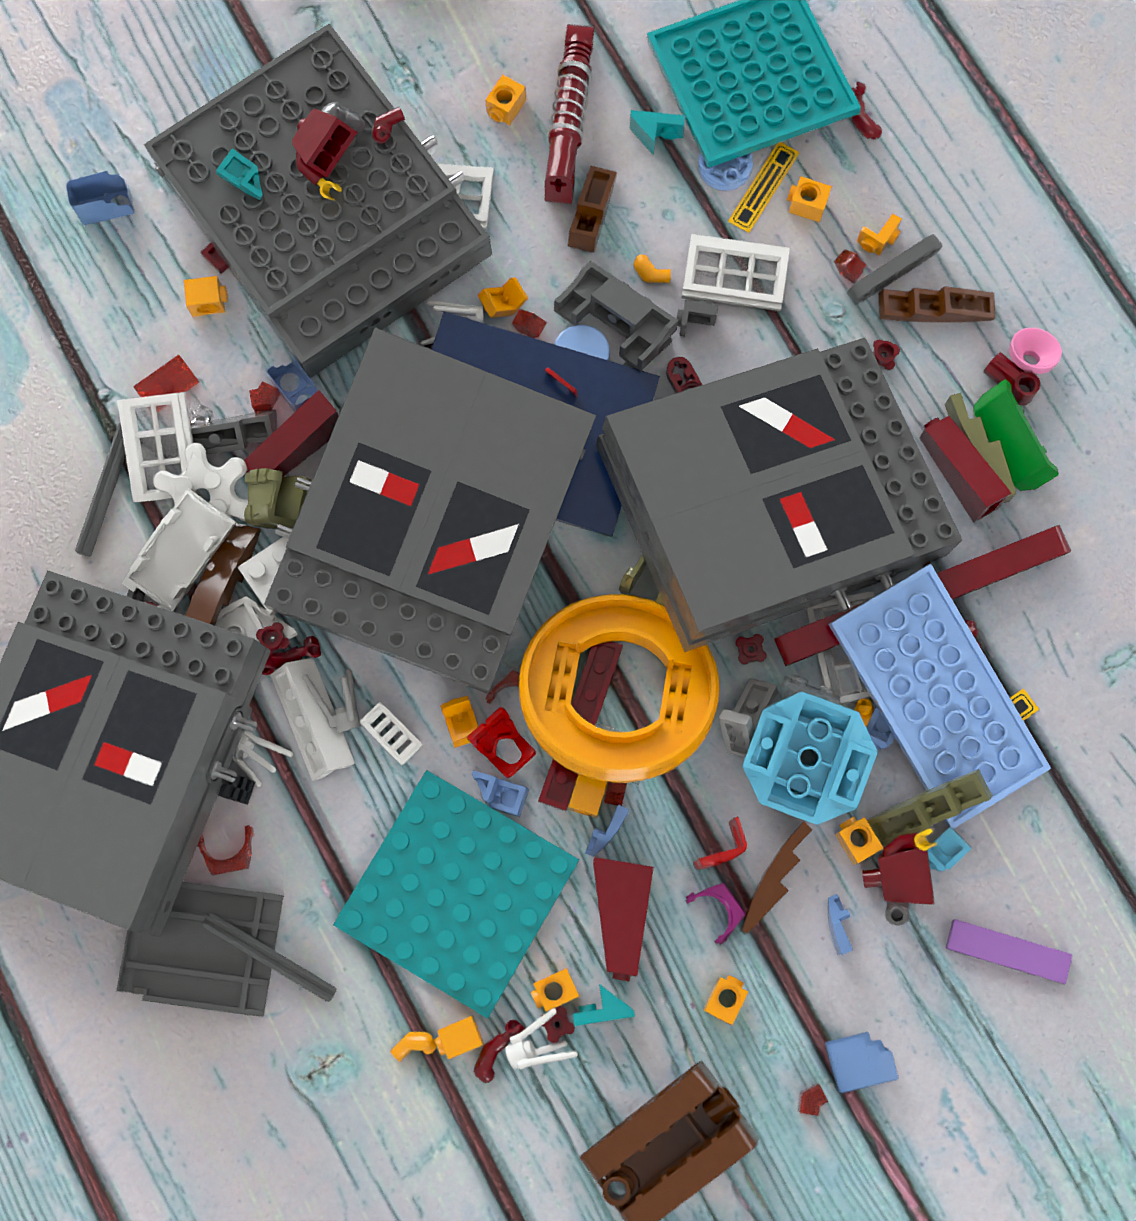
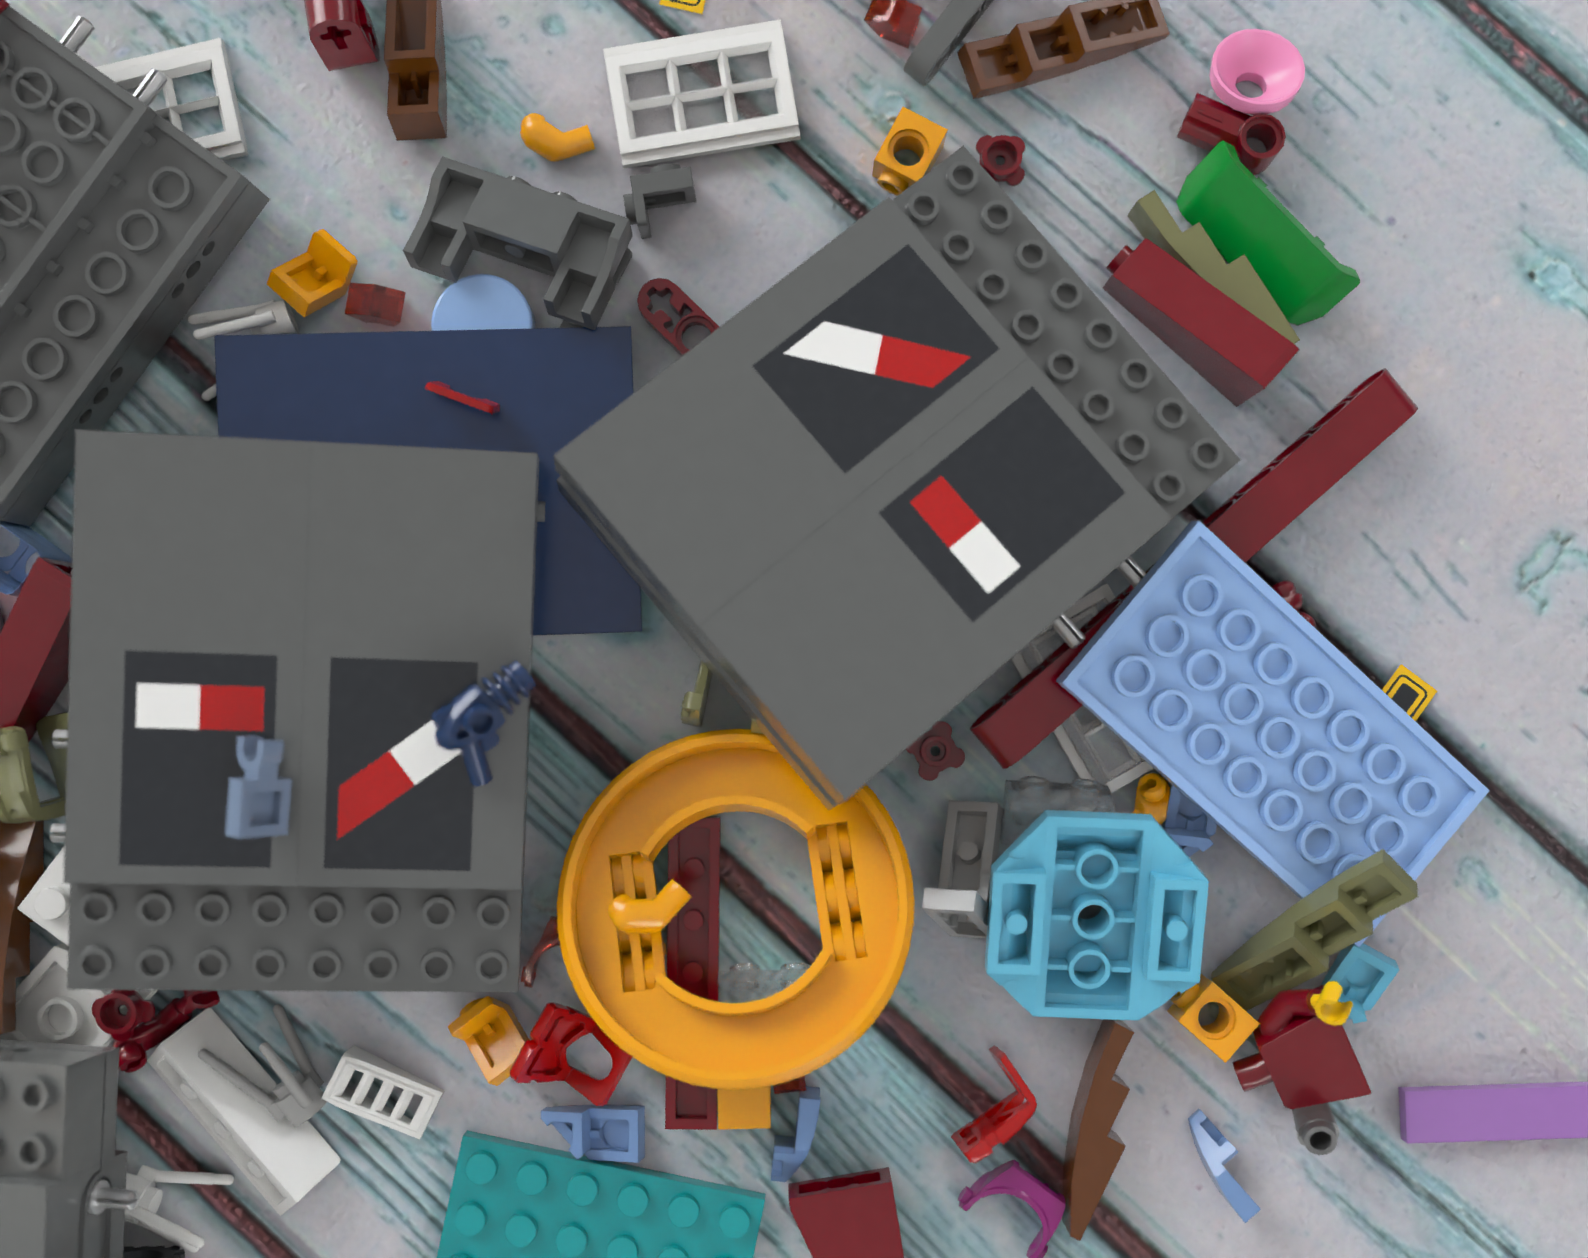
camera: 20 degrees left, 10 degrees up
none -> sand blue plate [225,735,292,839]
none -> dark blue piece [431,660,537,787]
none -> light orange arm [608,879,691,933]
none -> light orange brick [872,107,948,196]

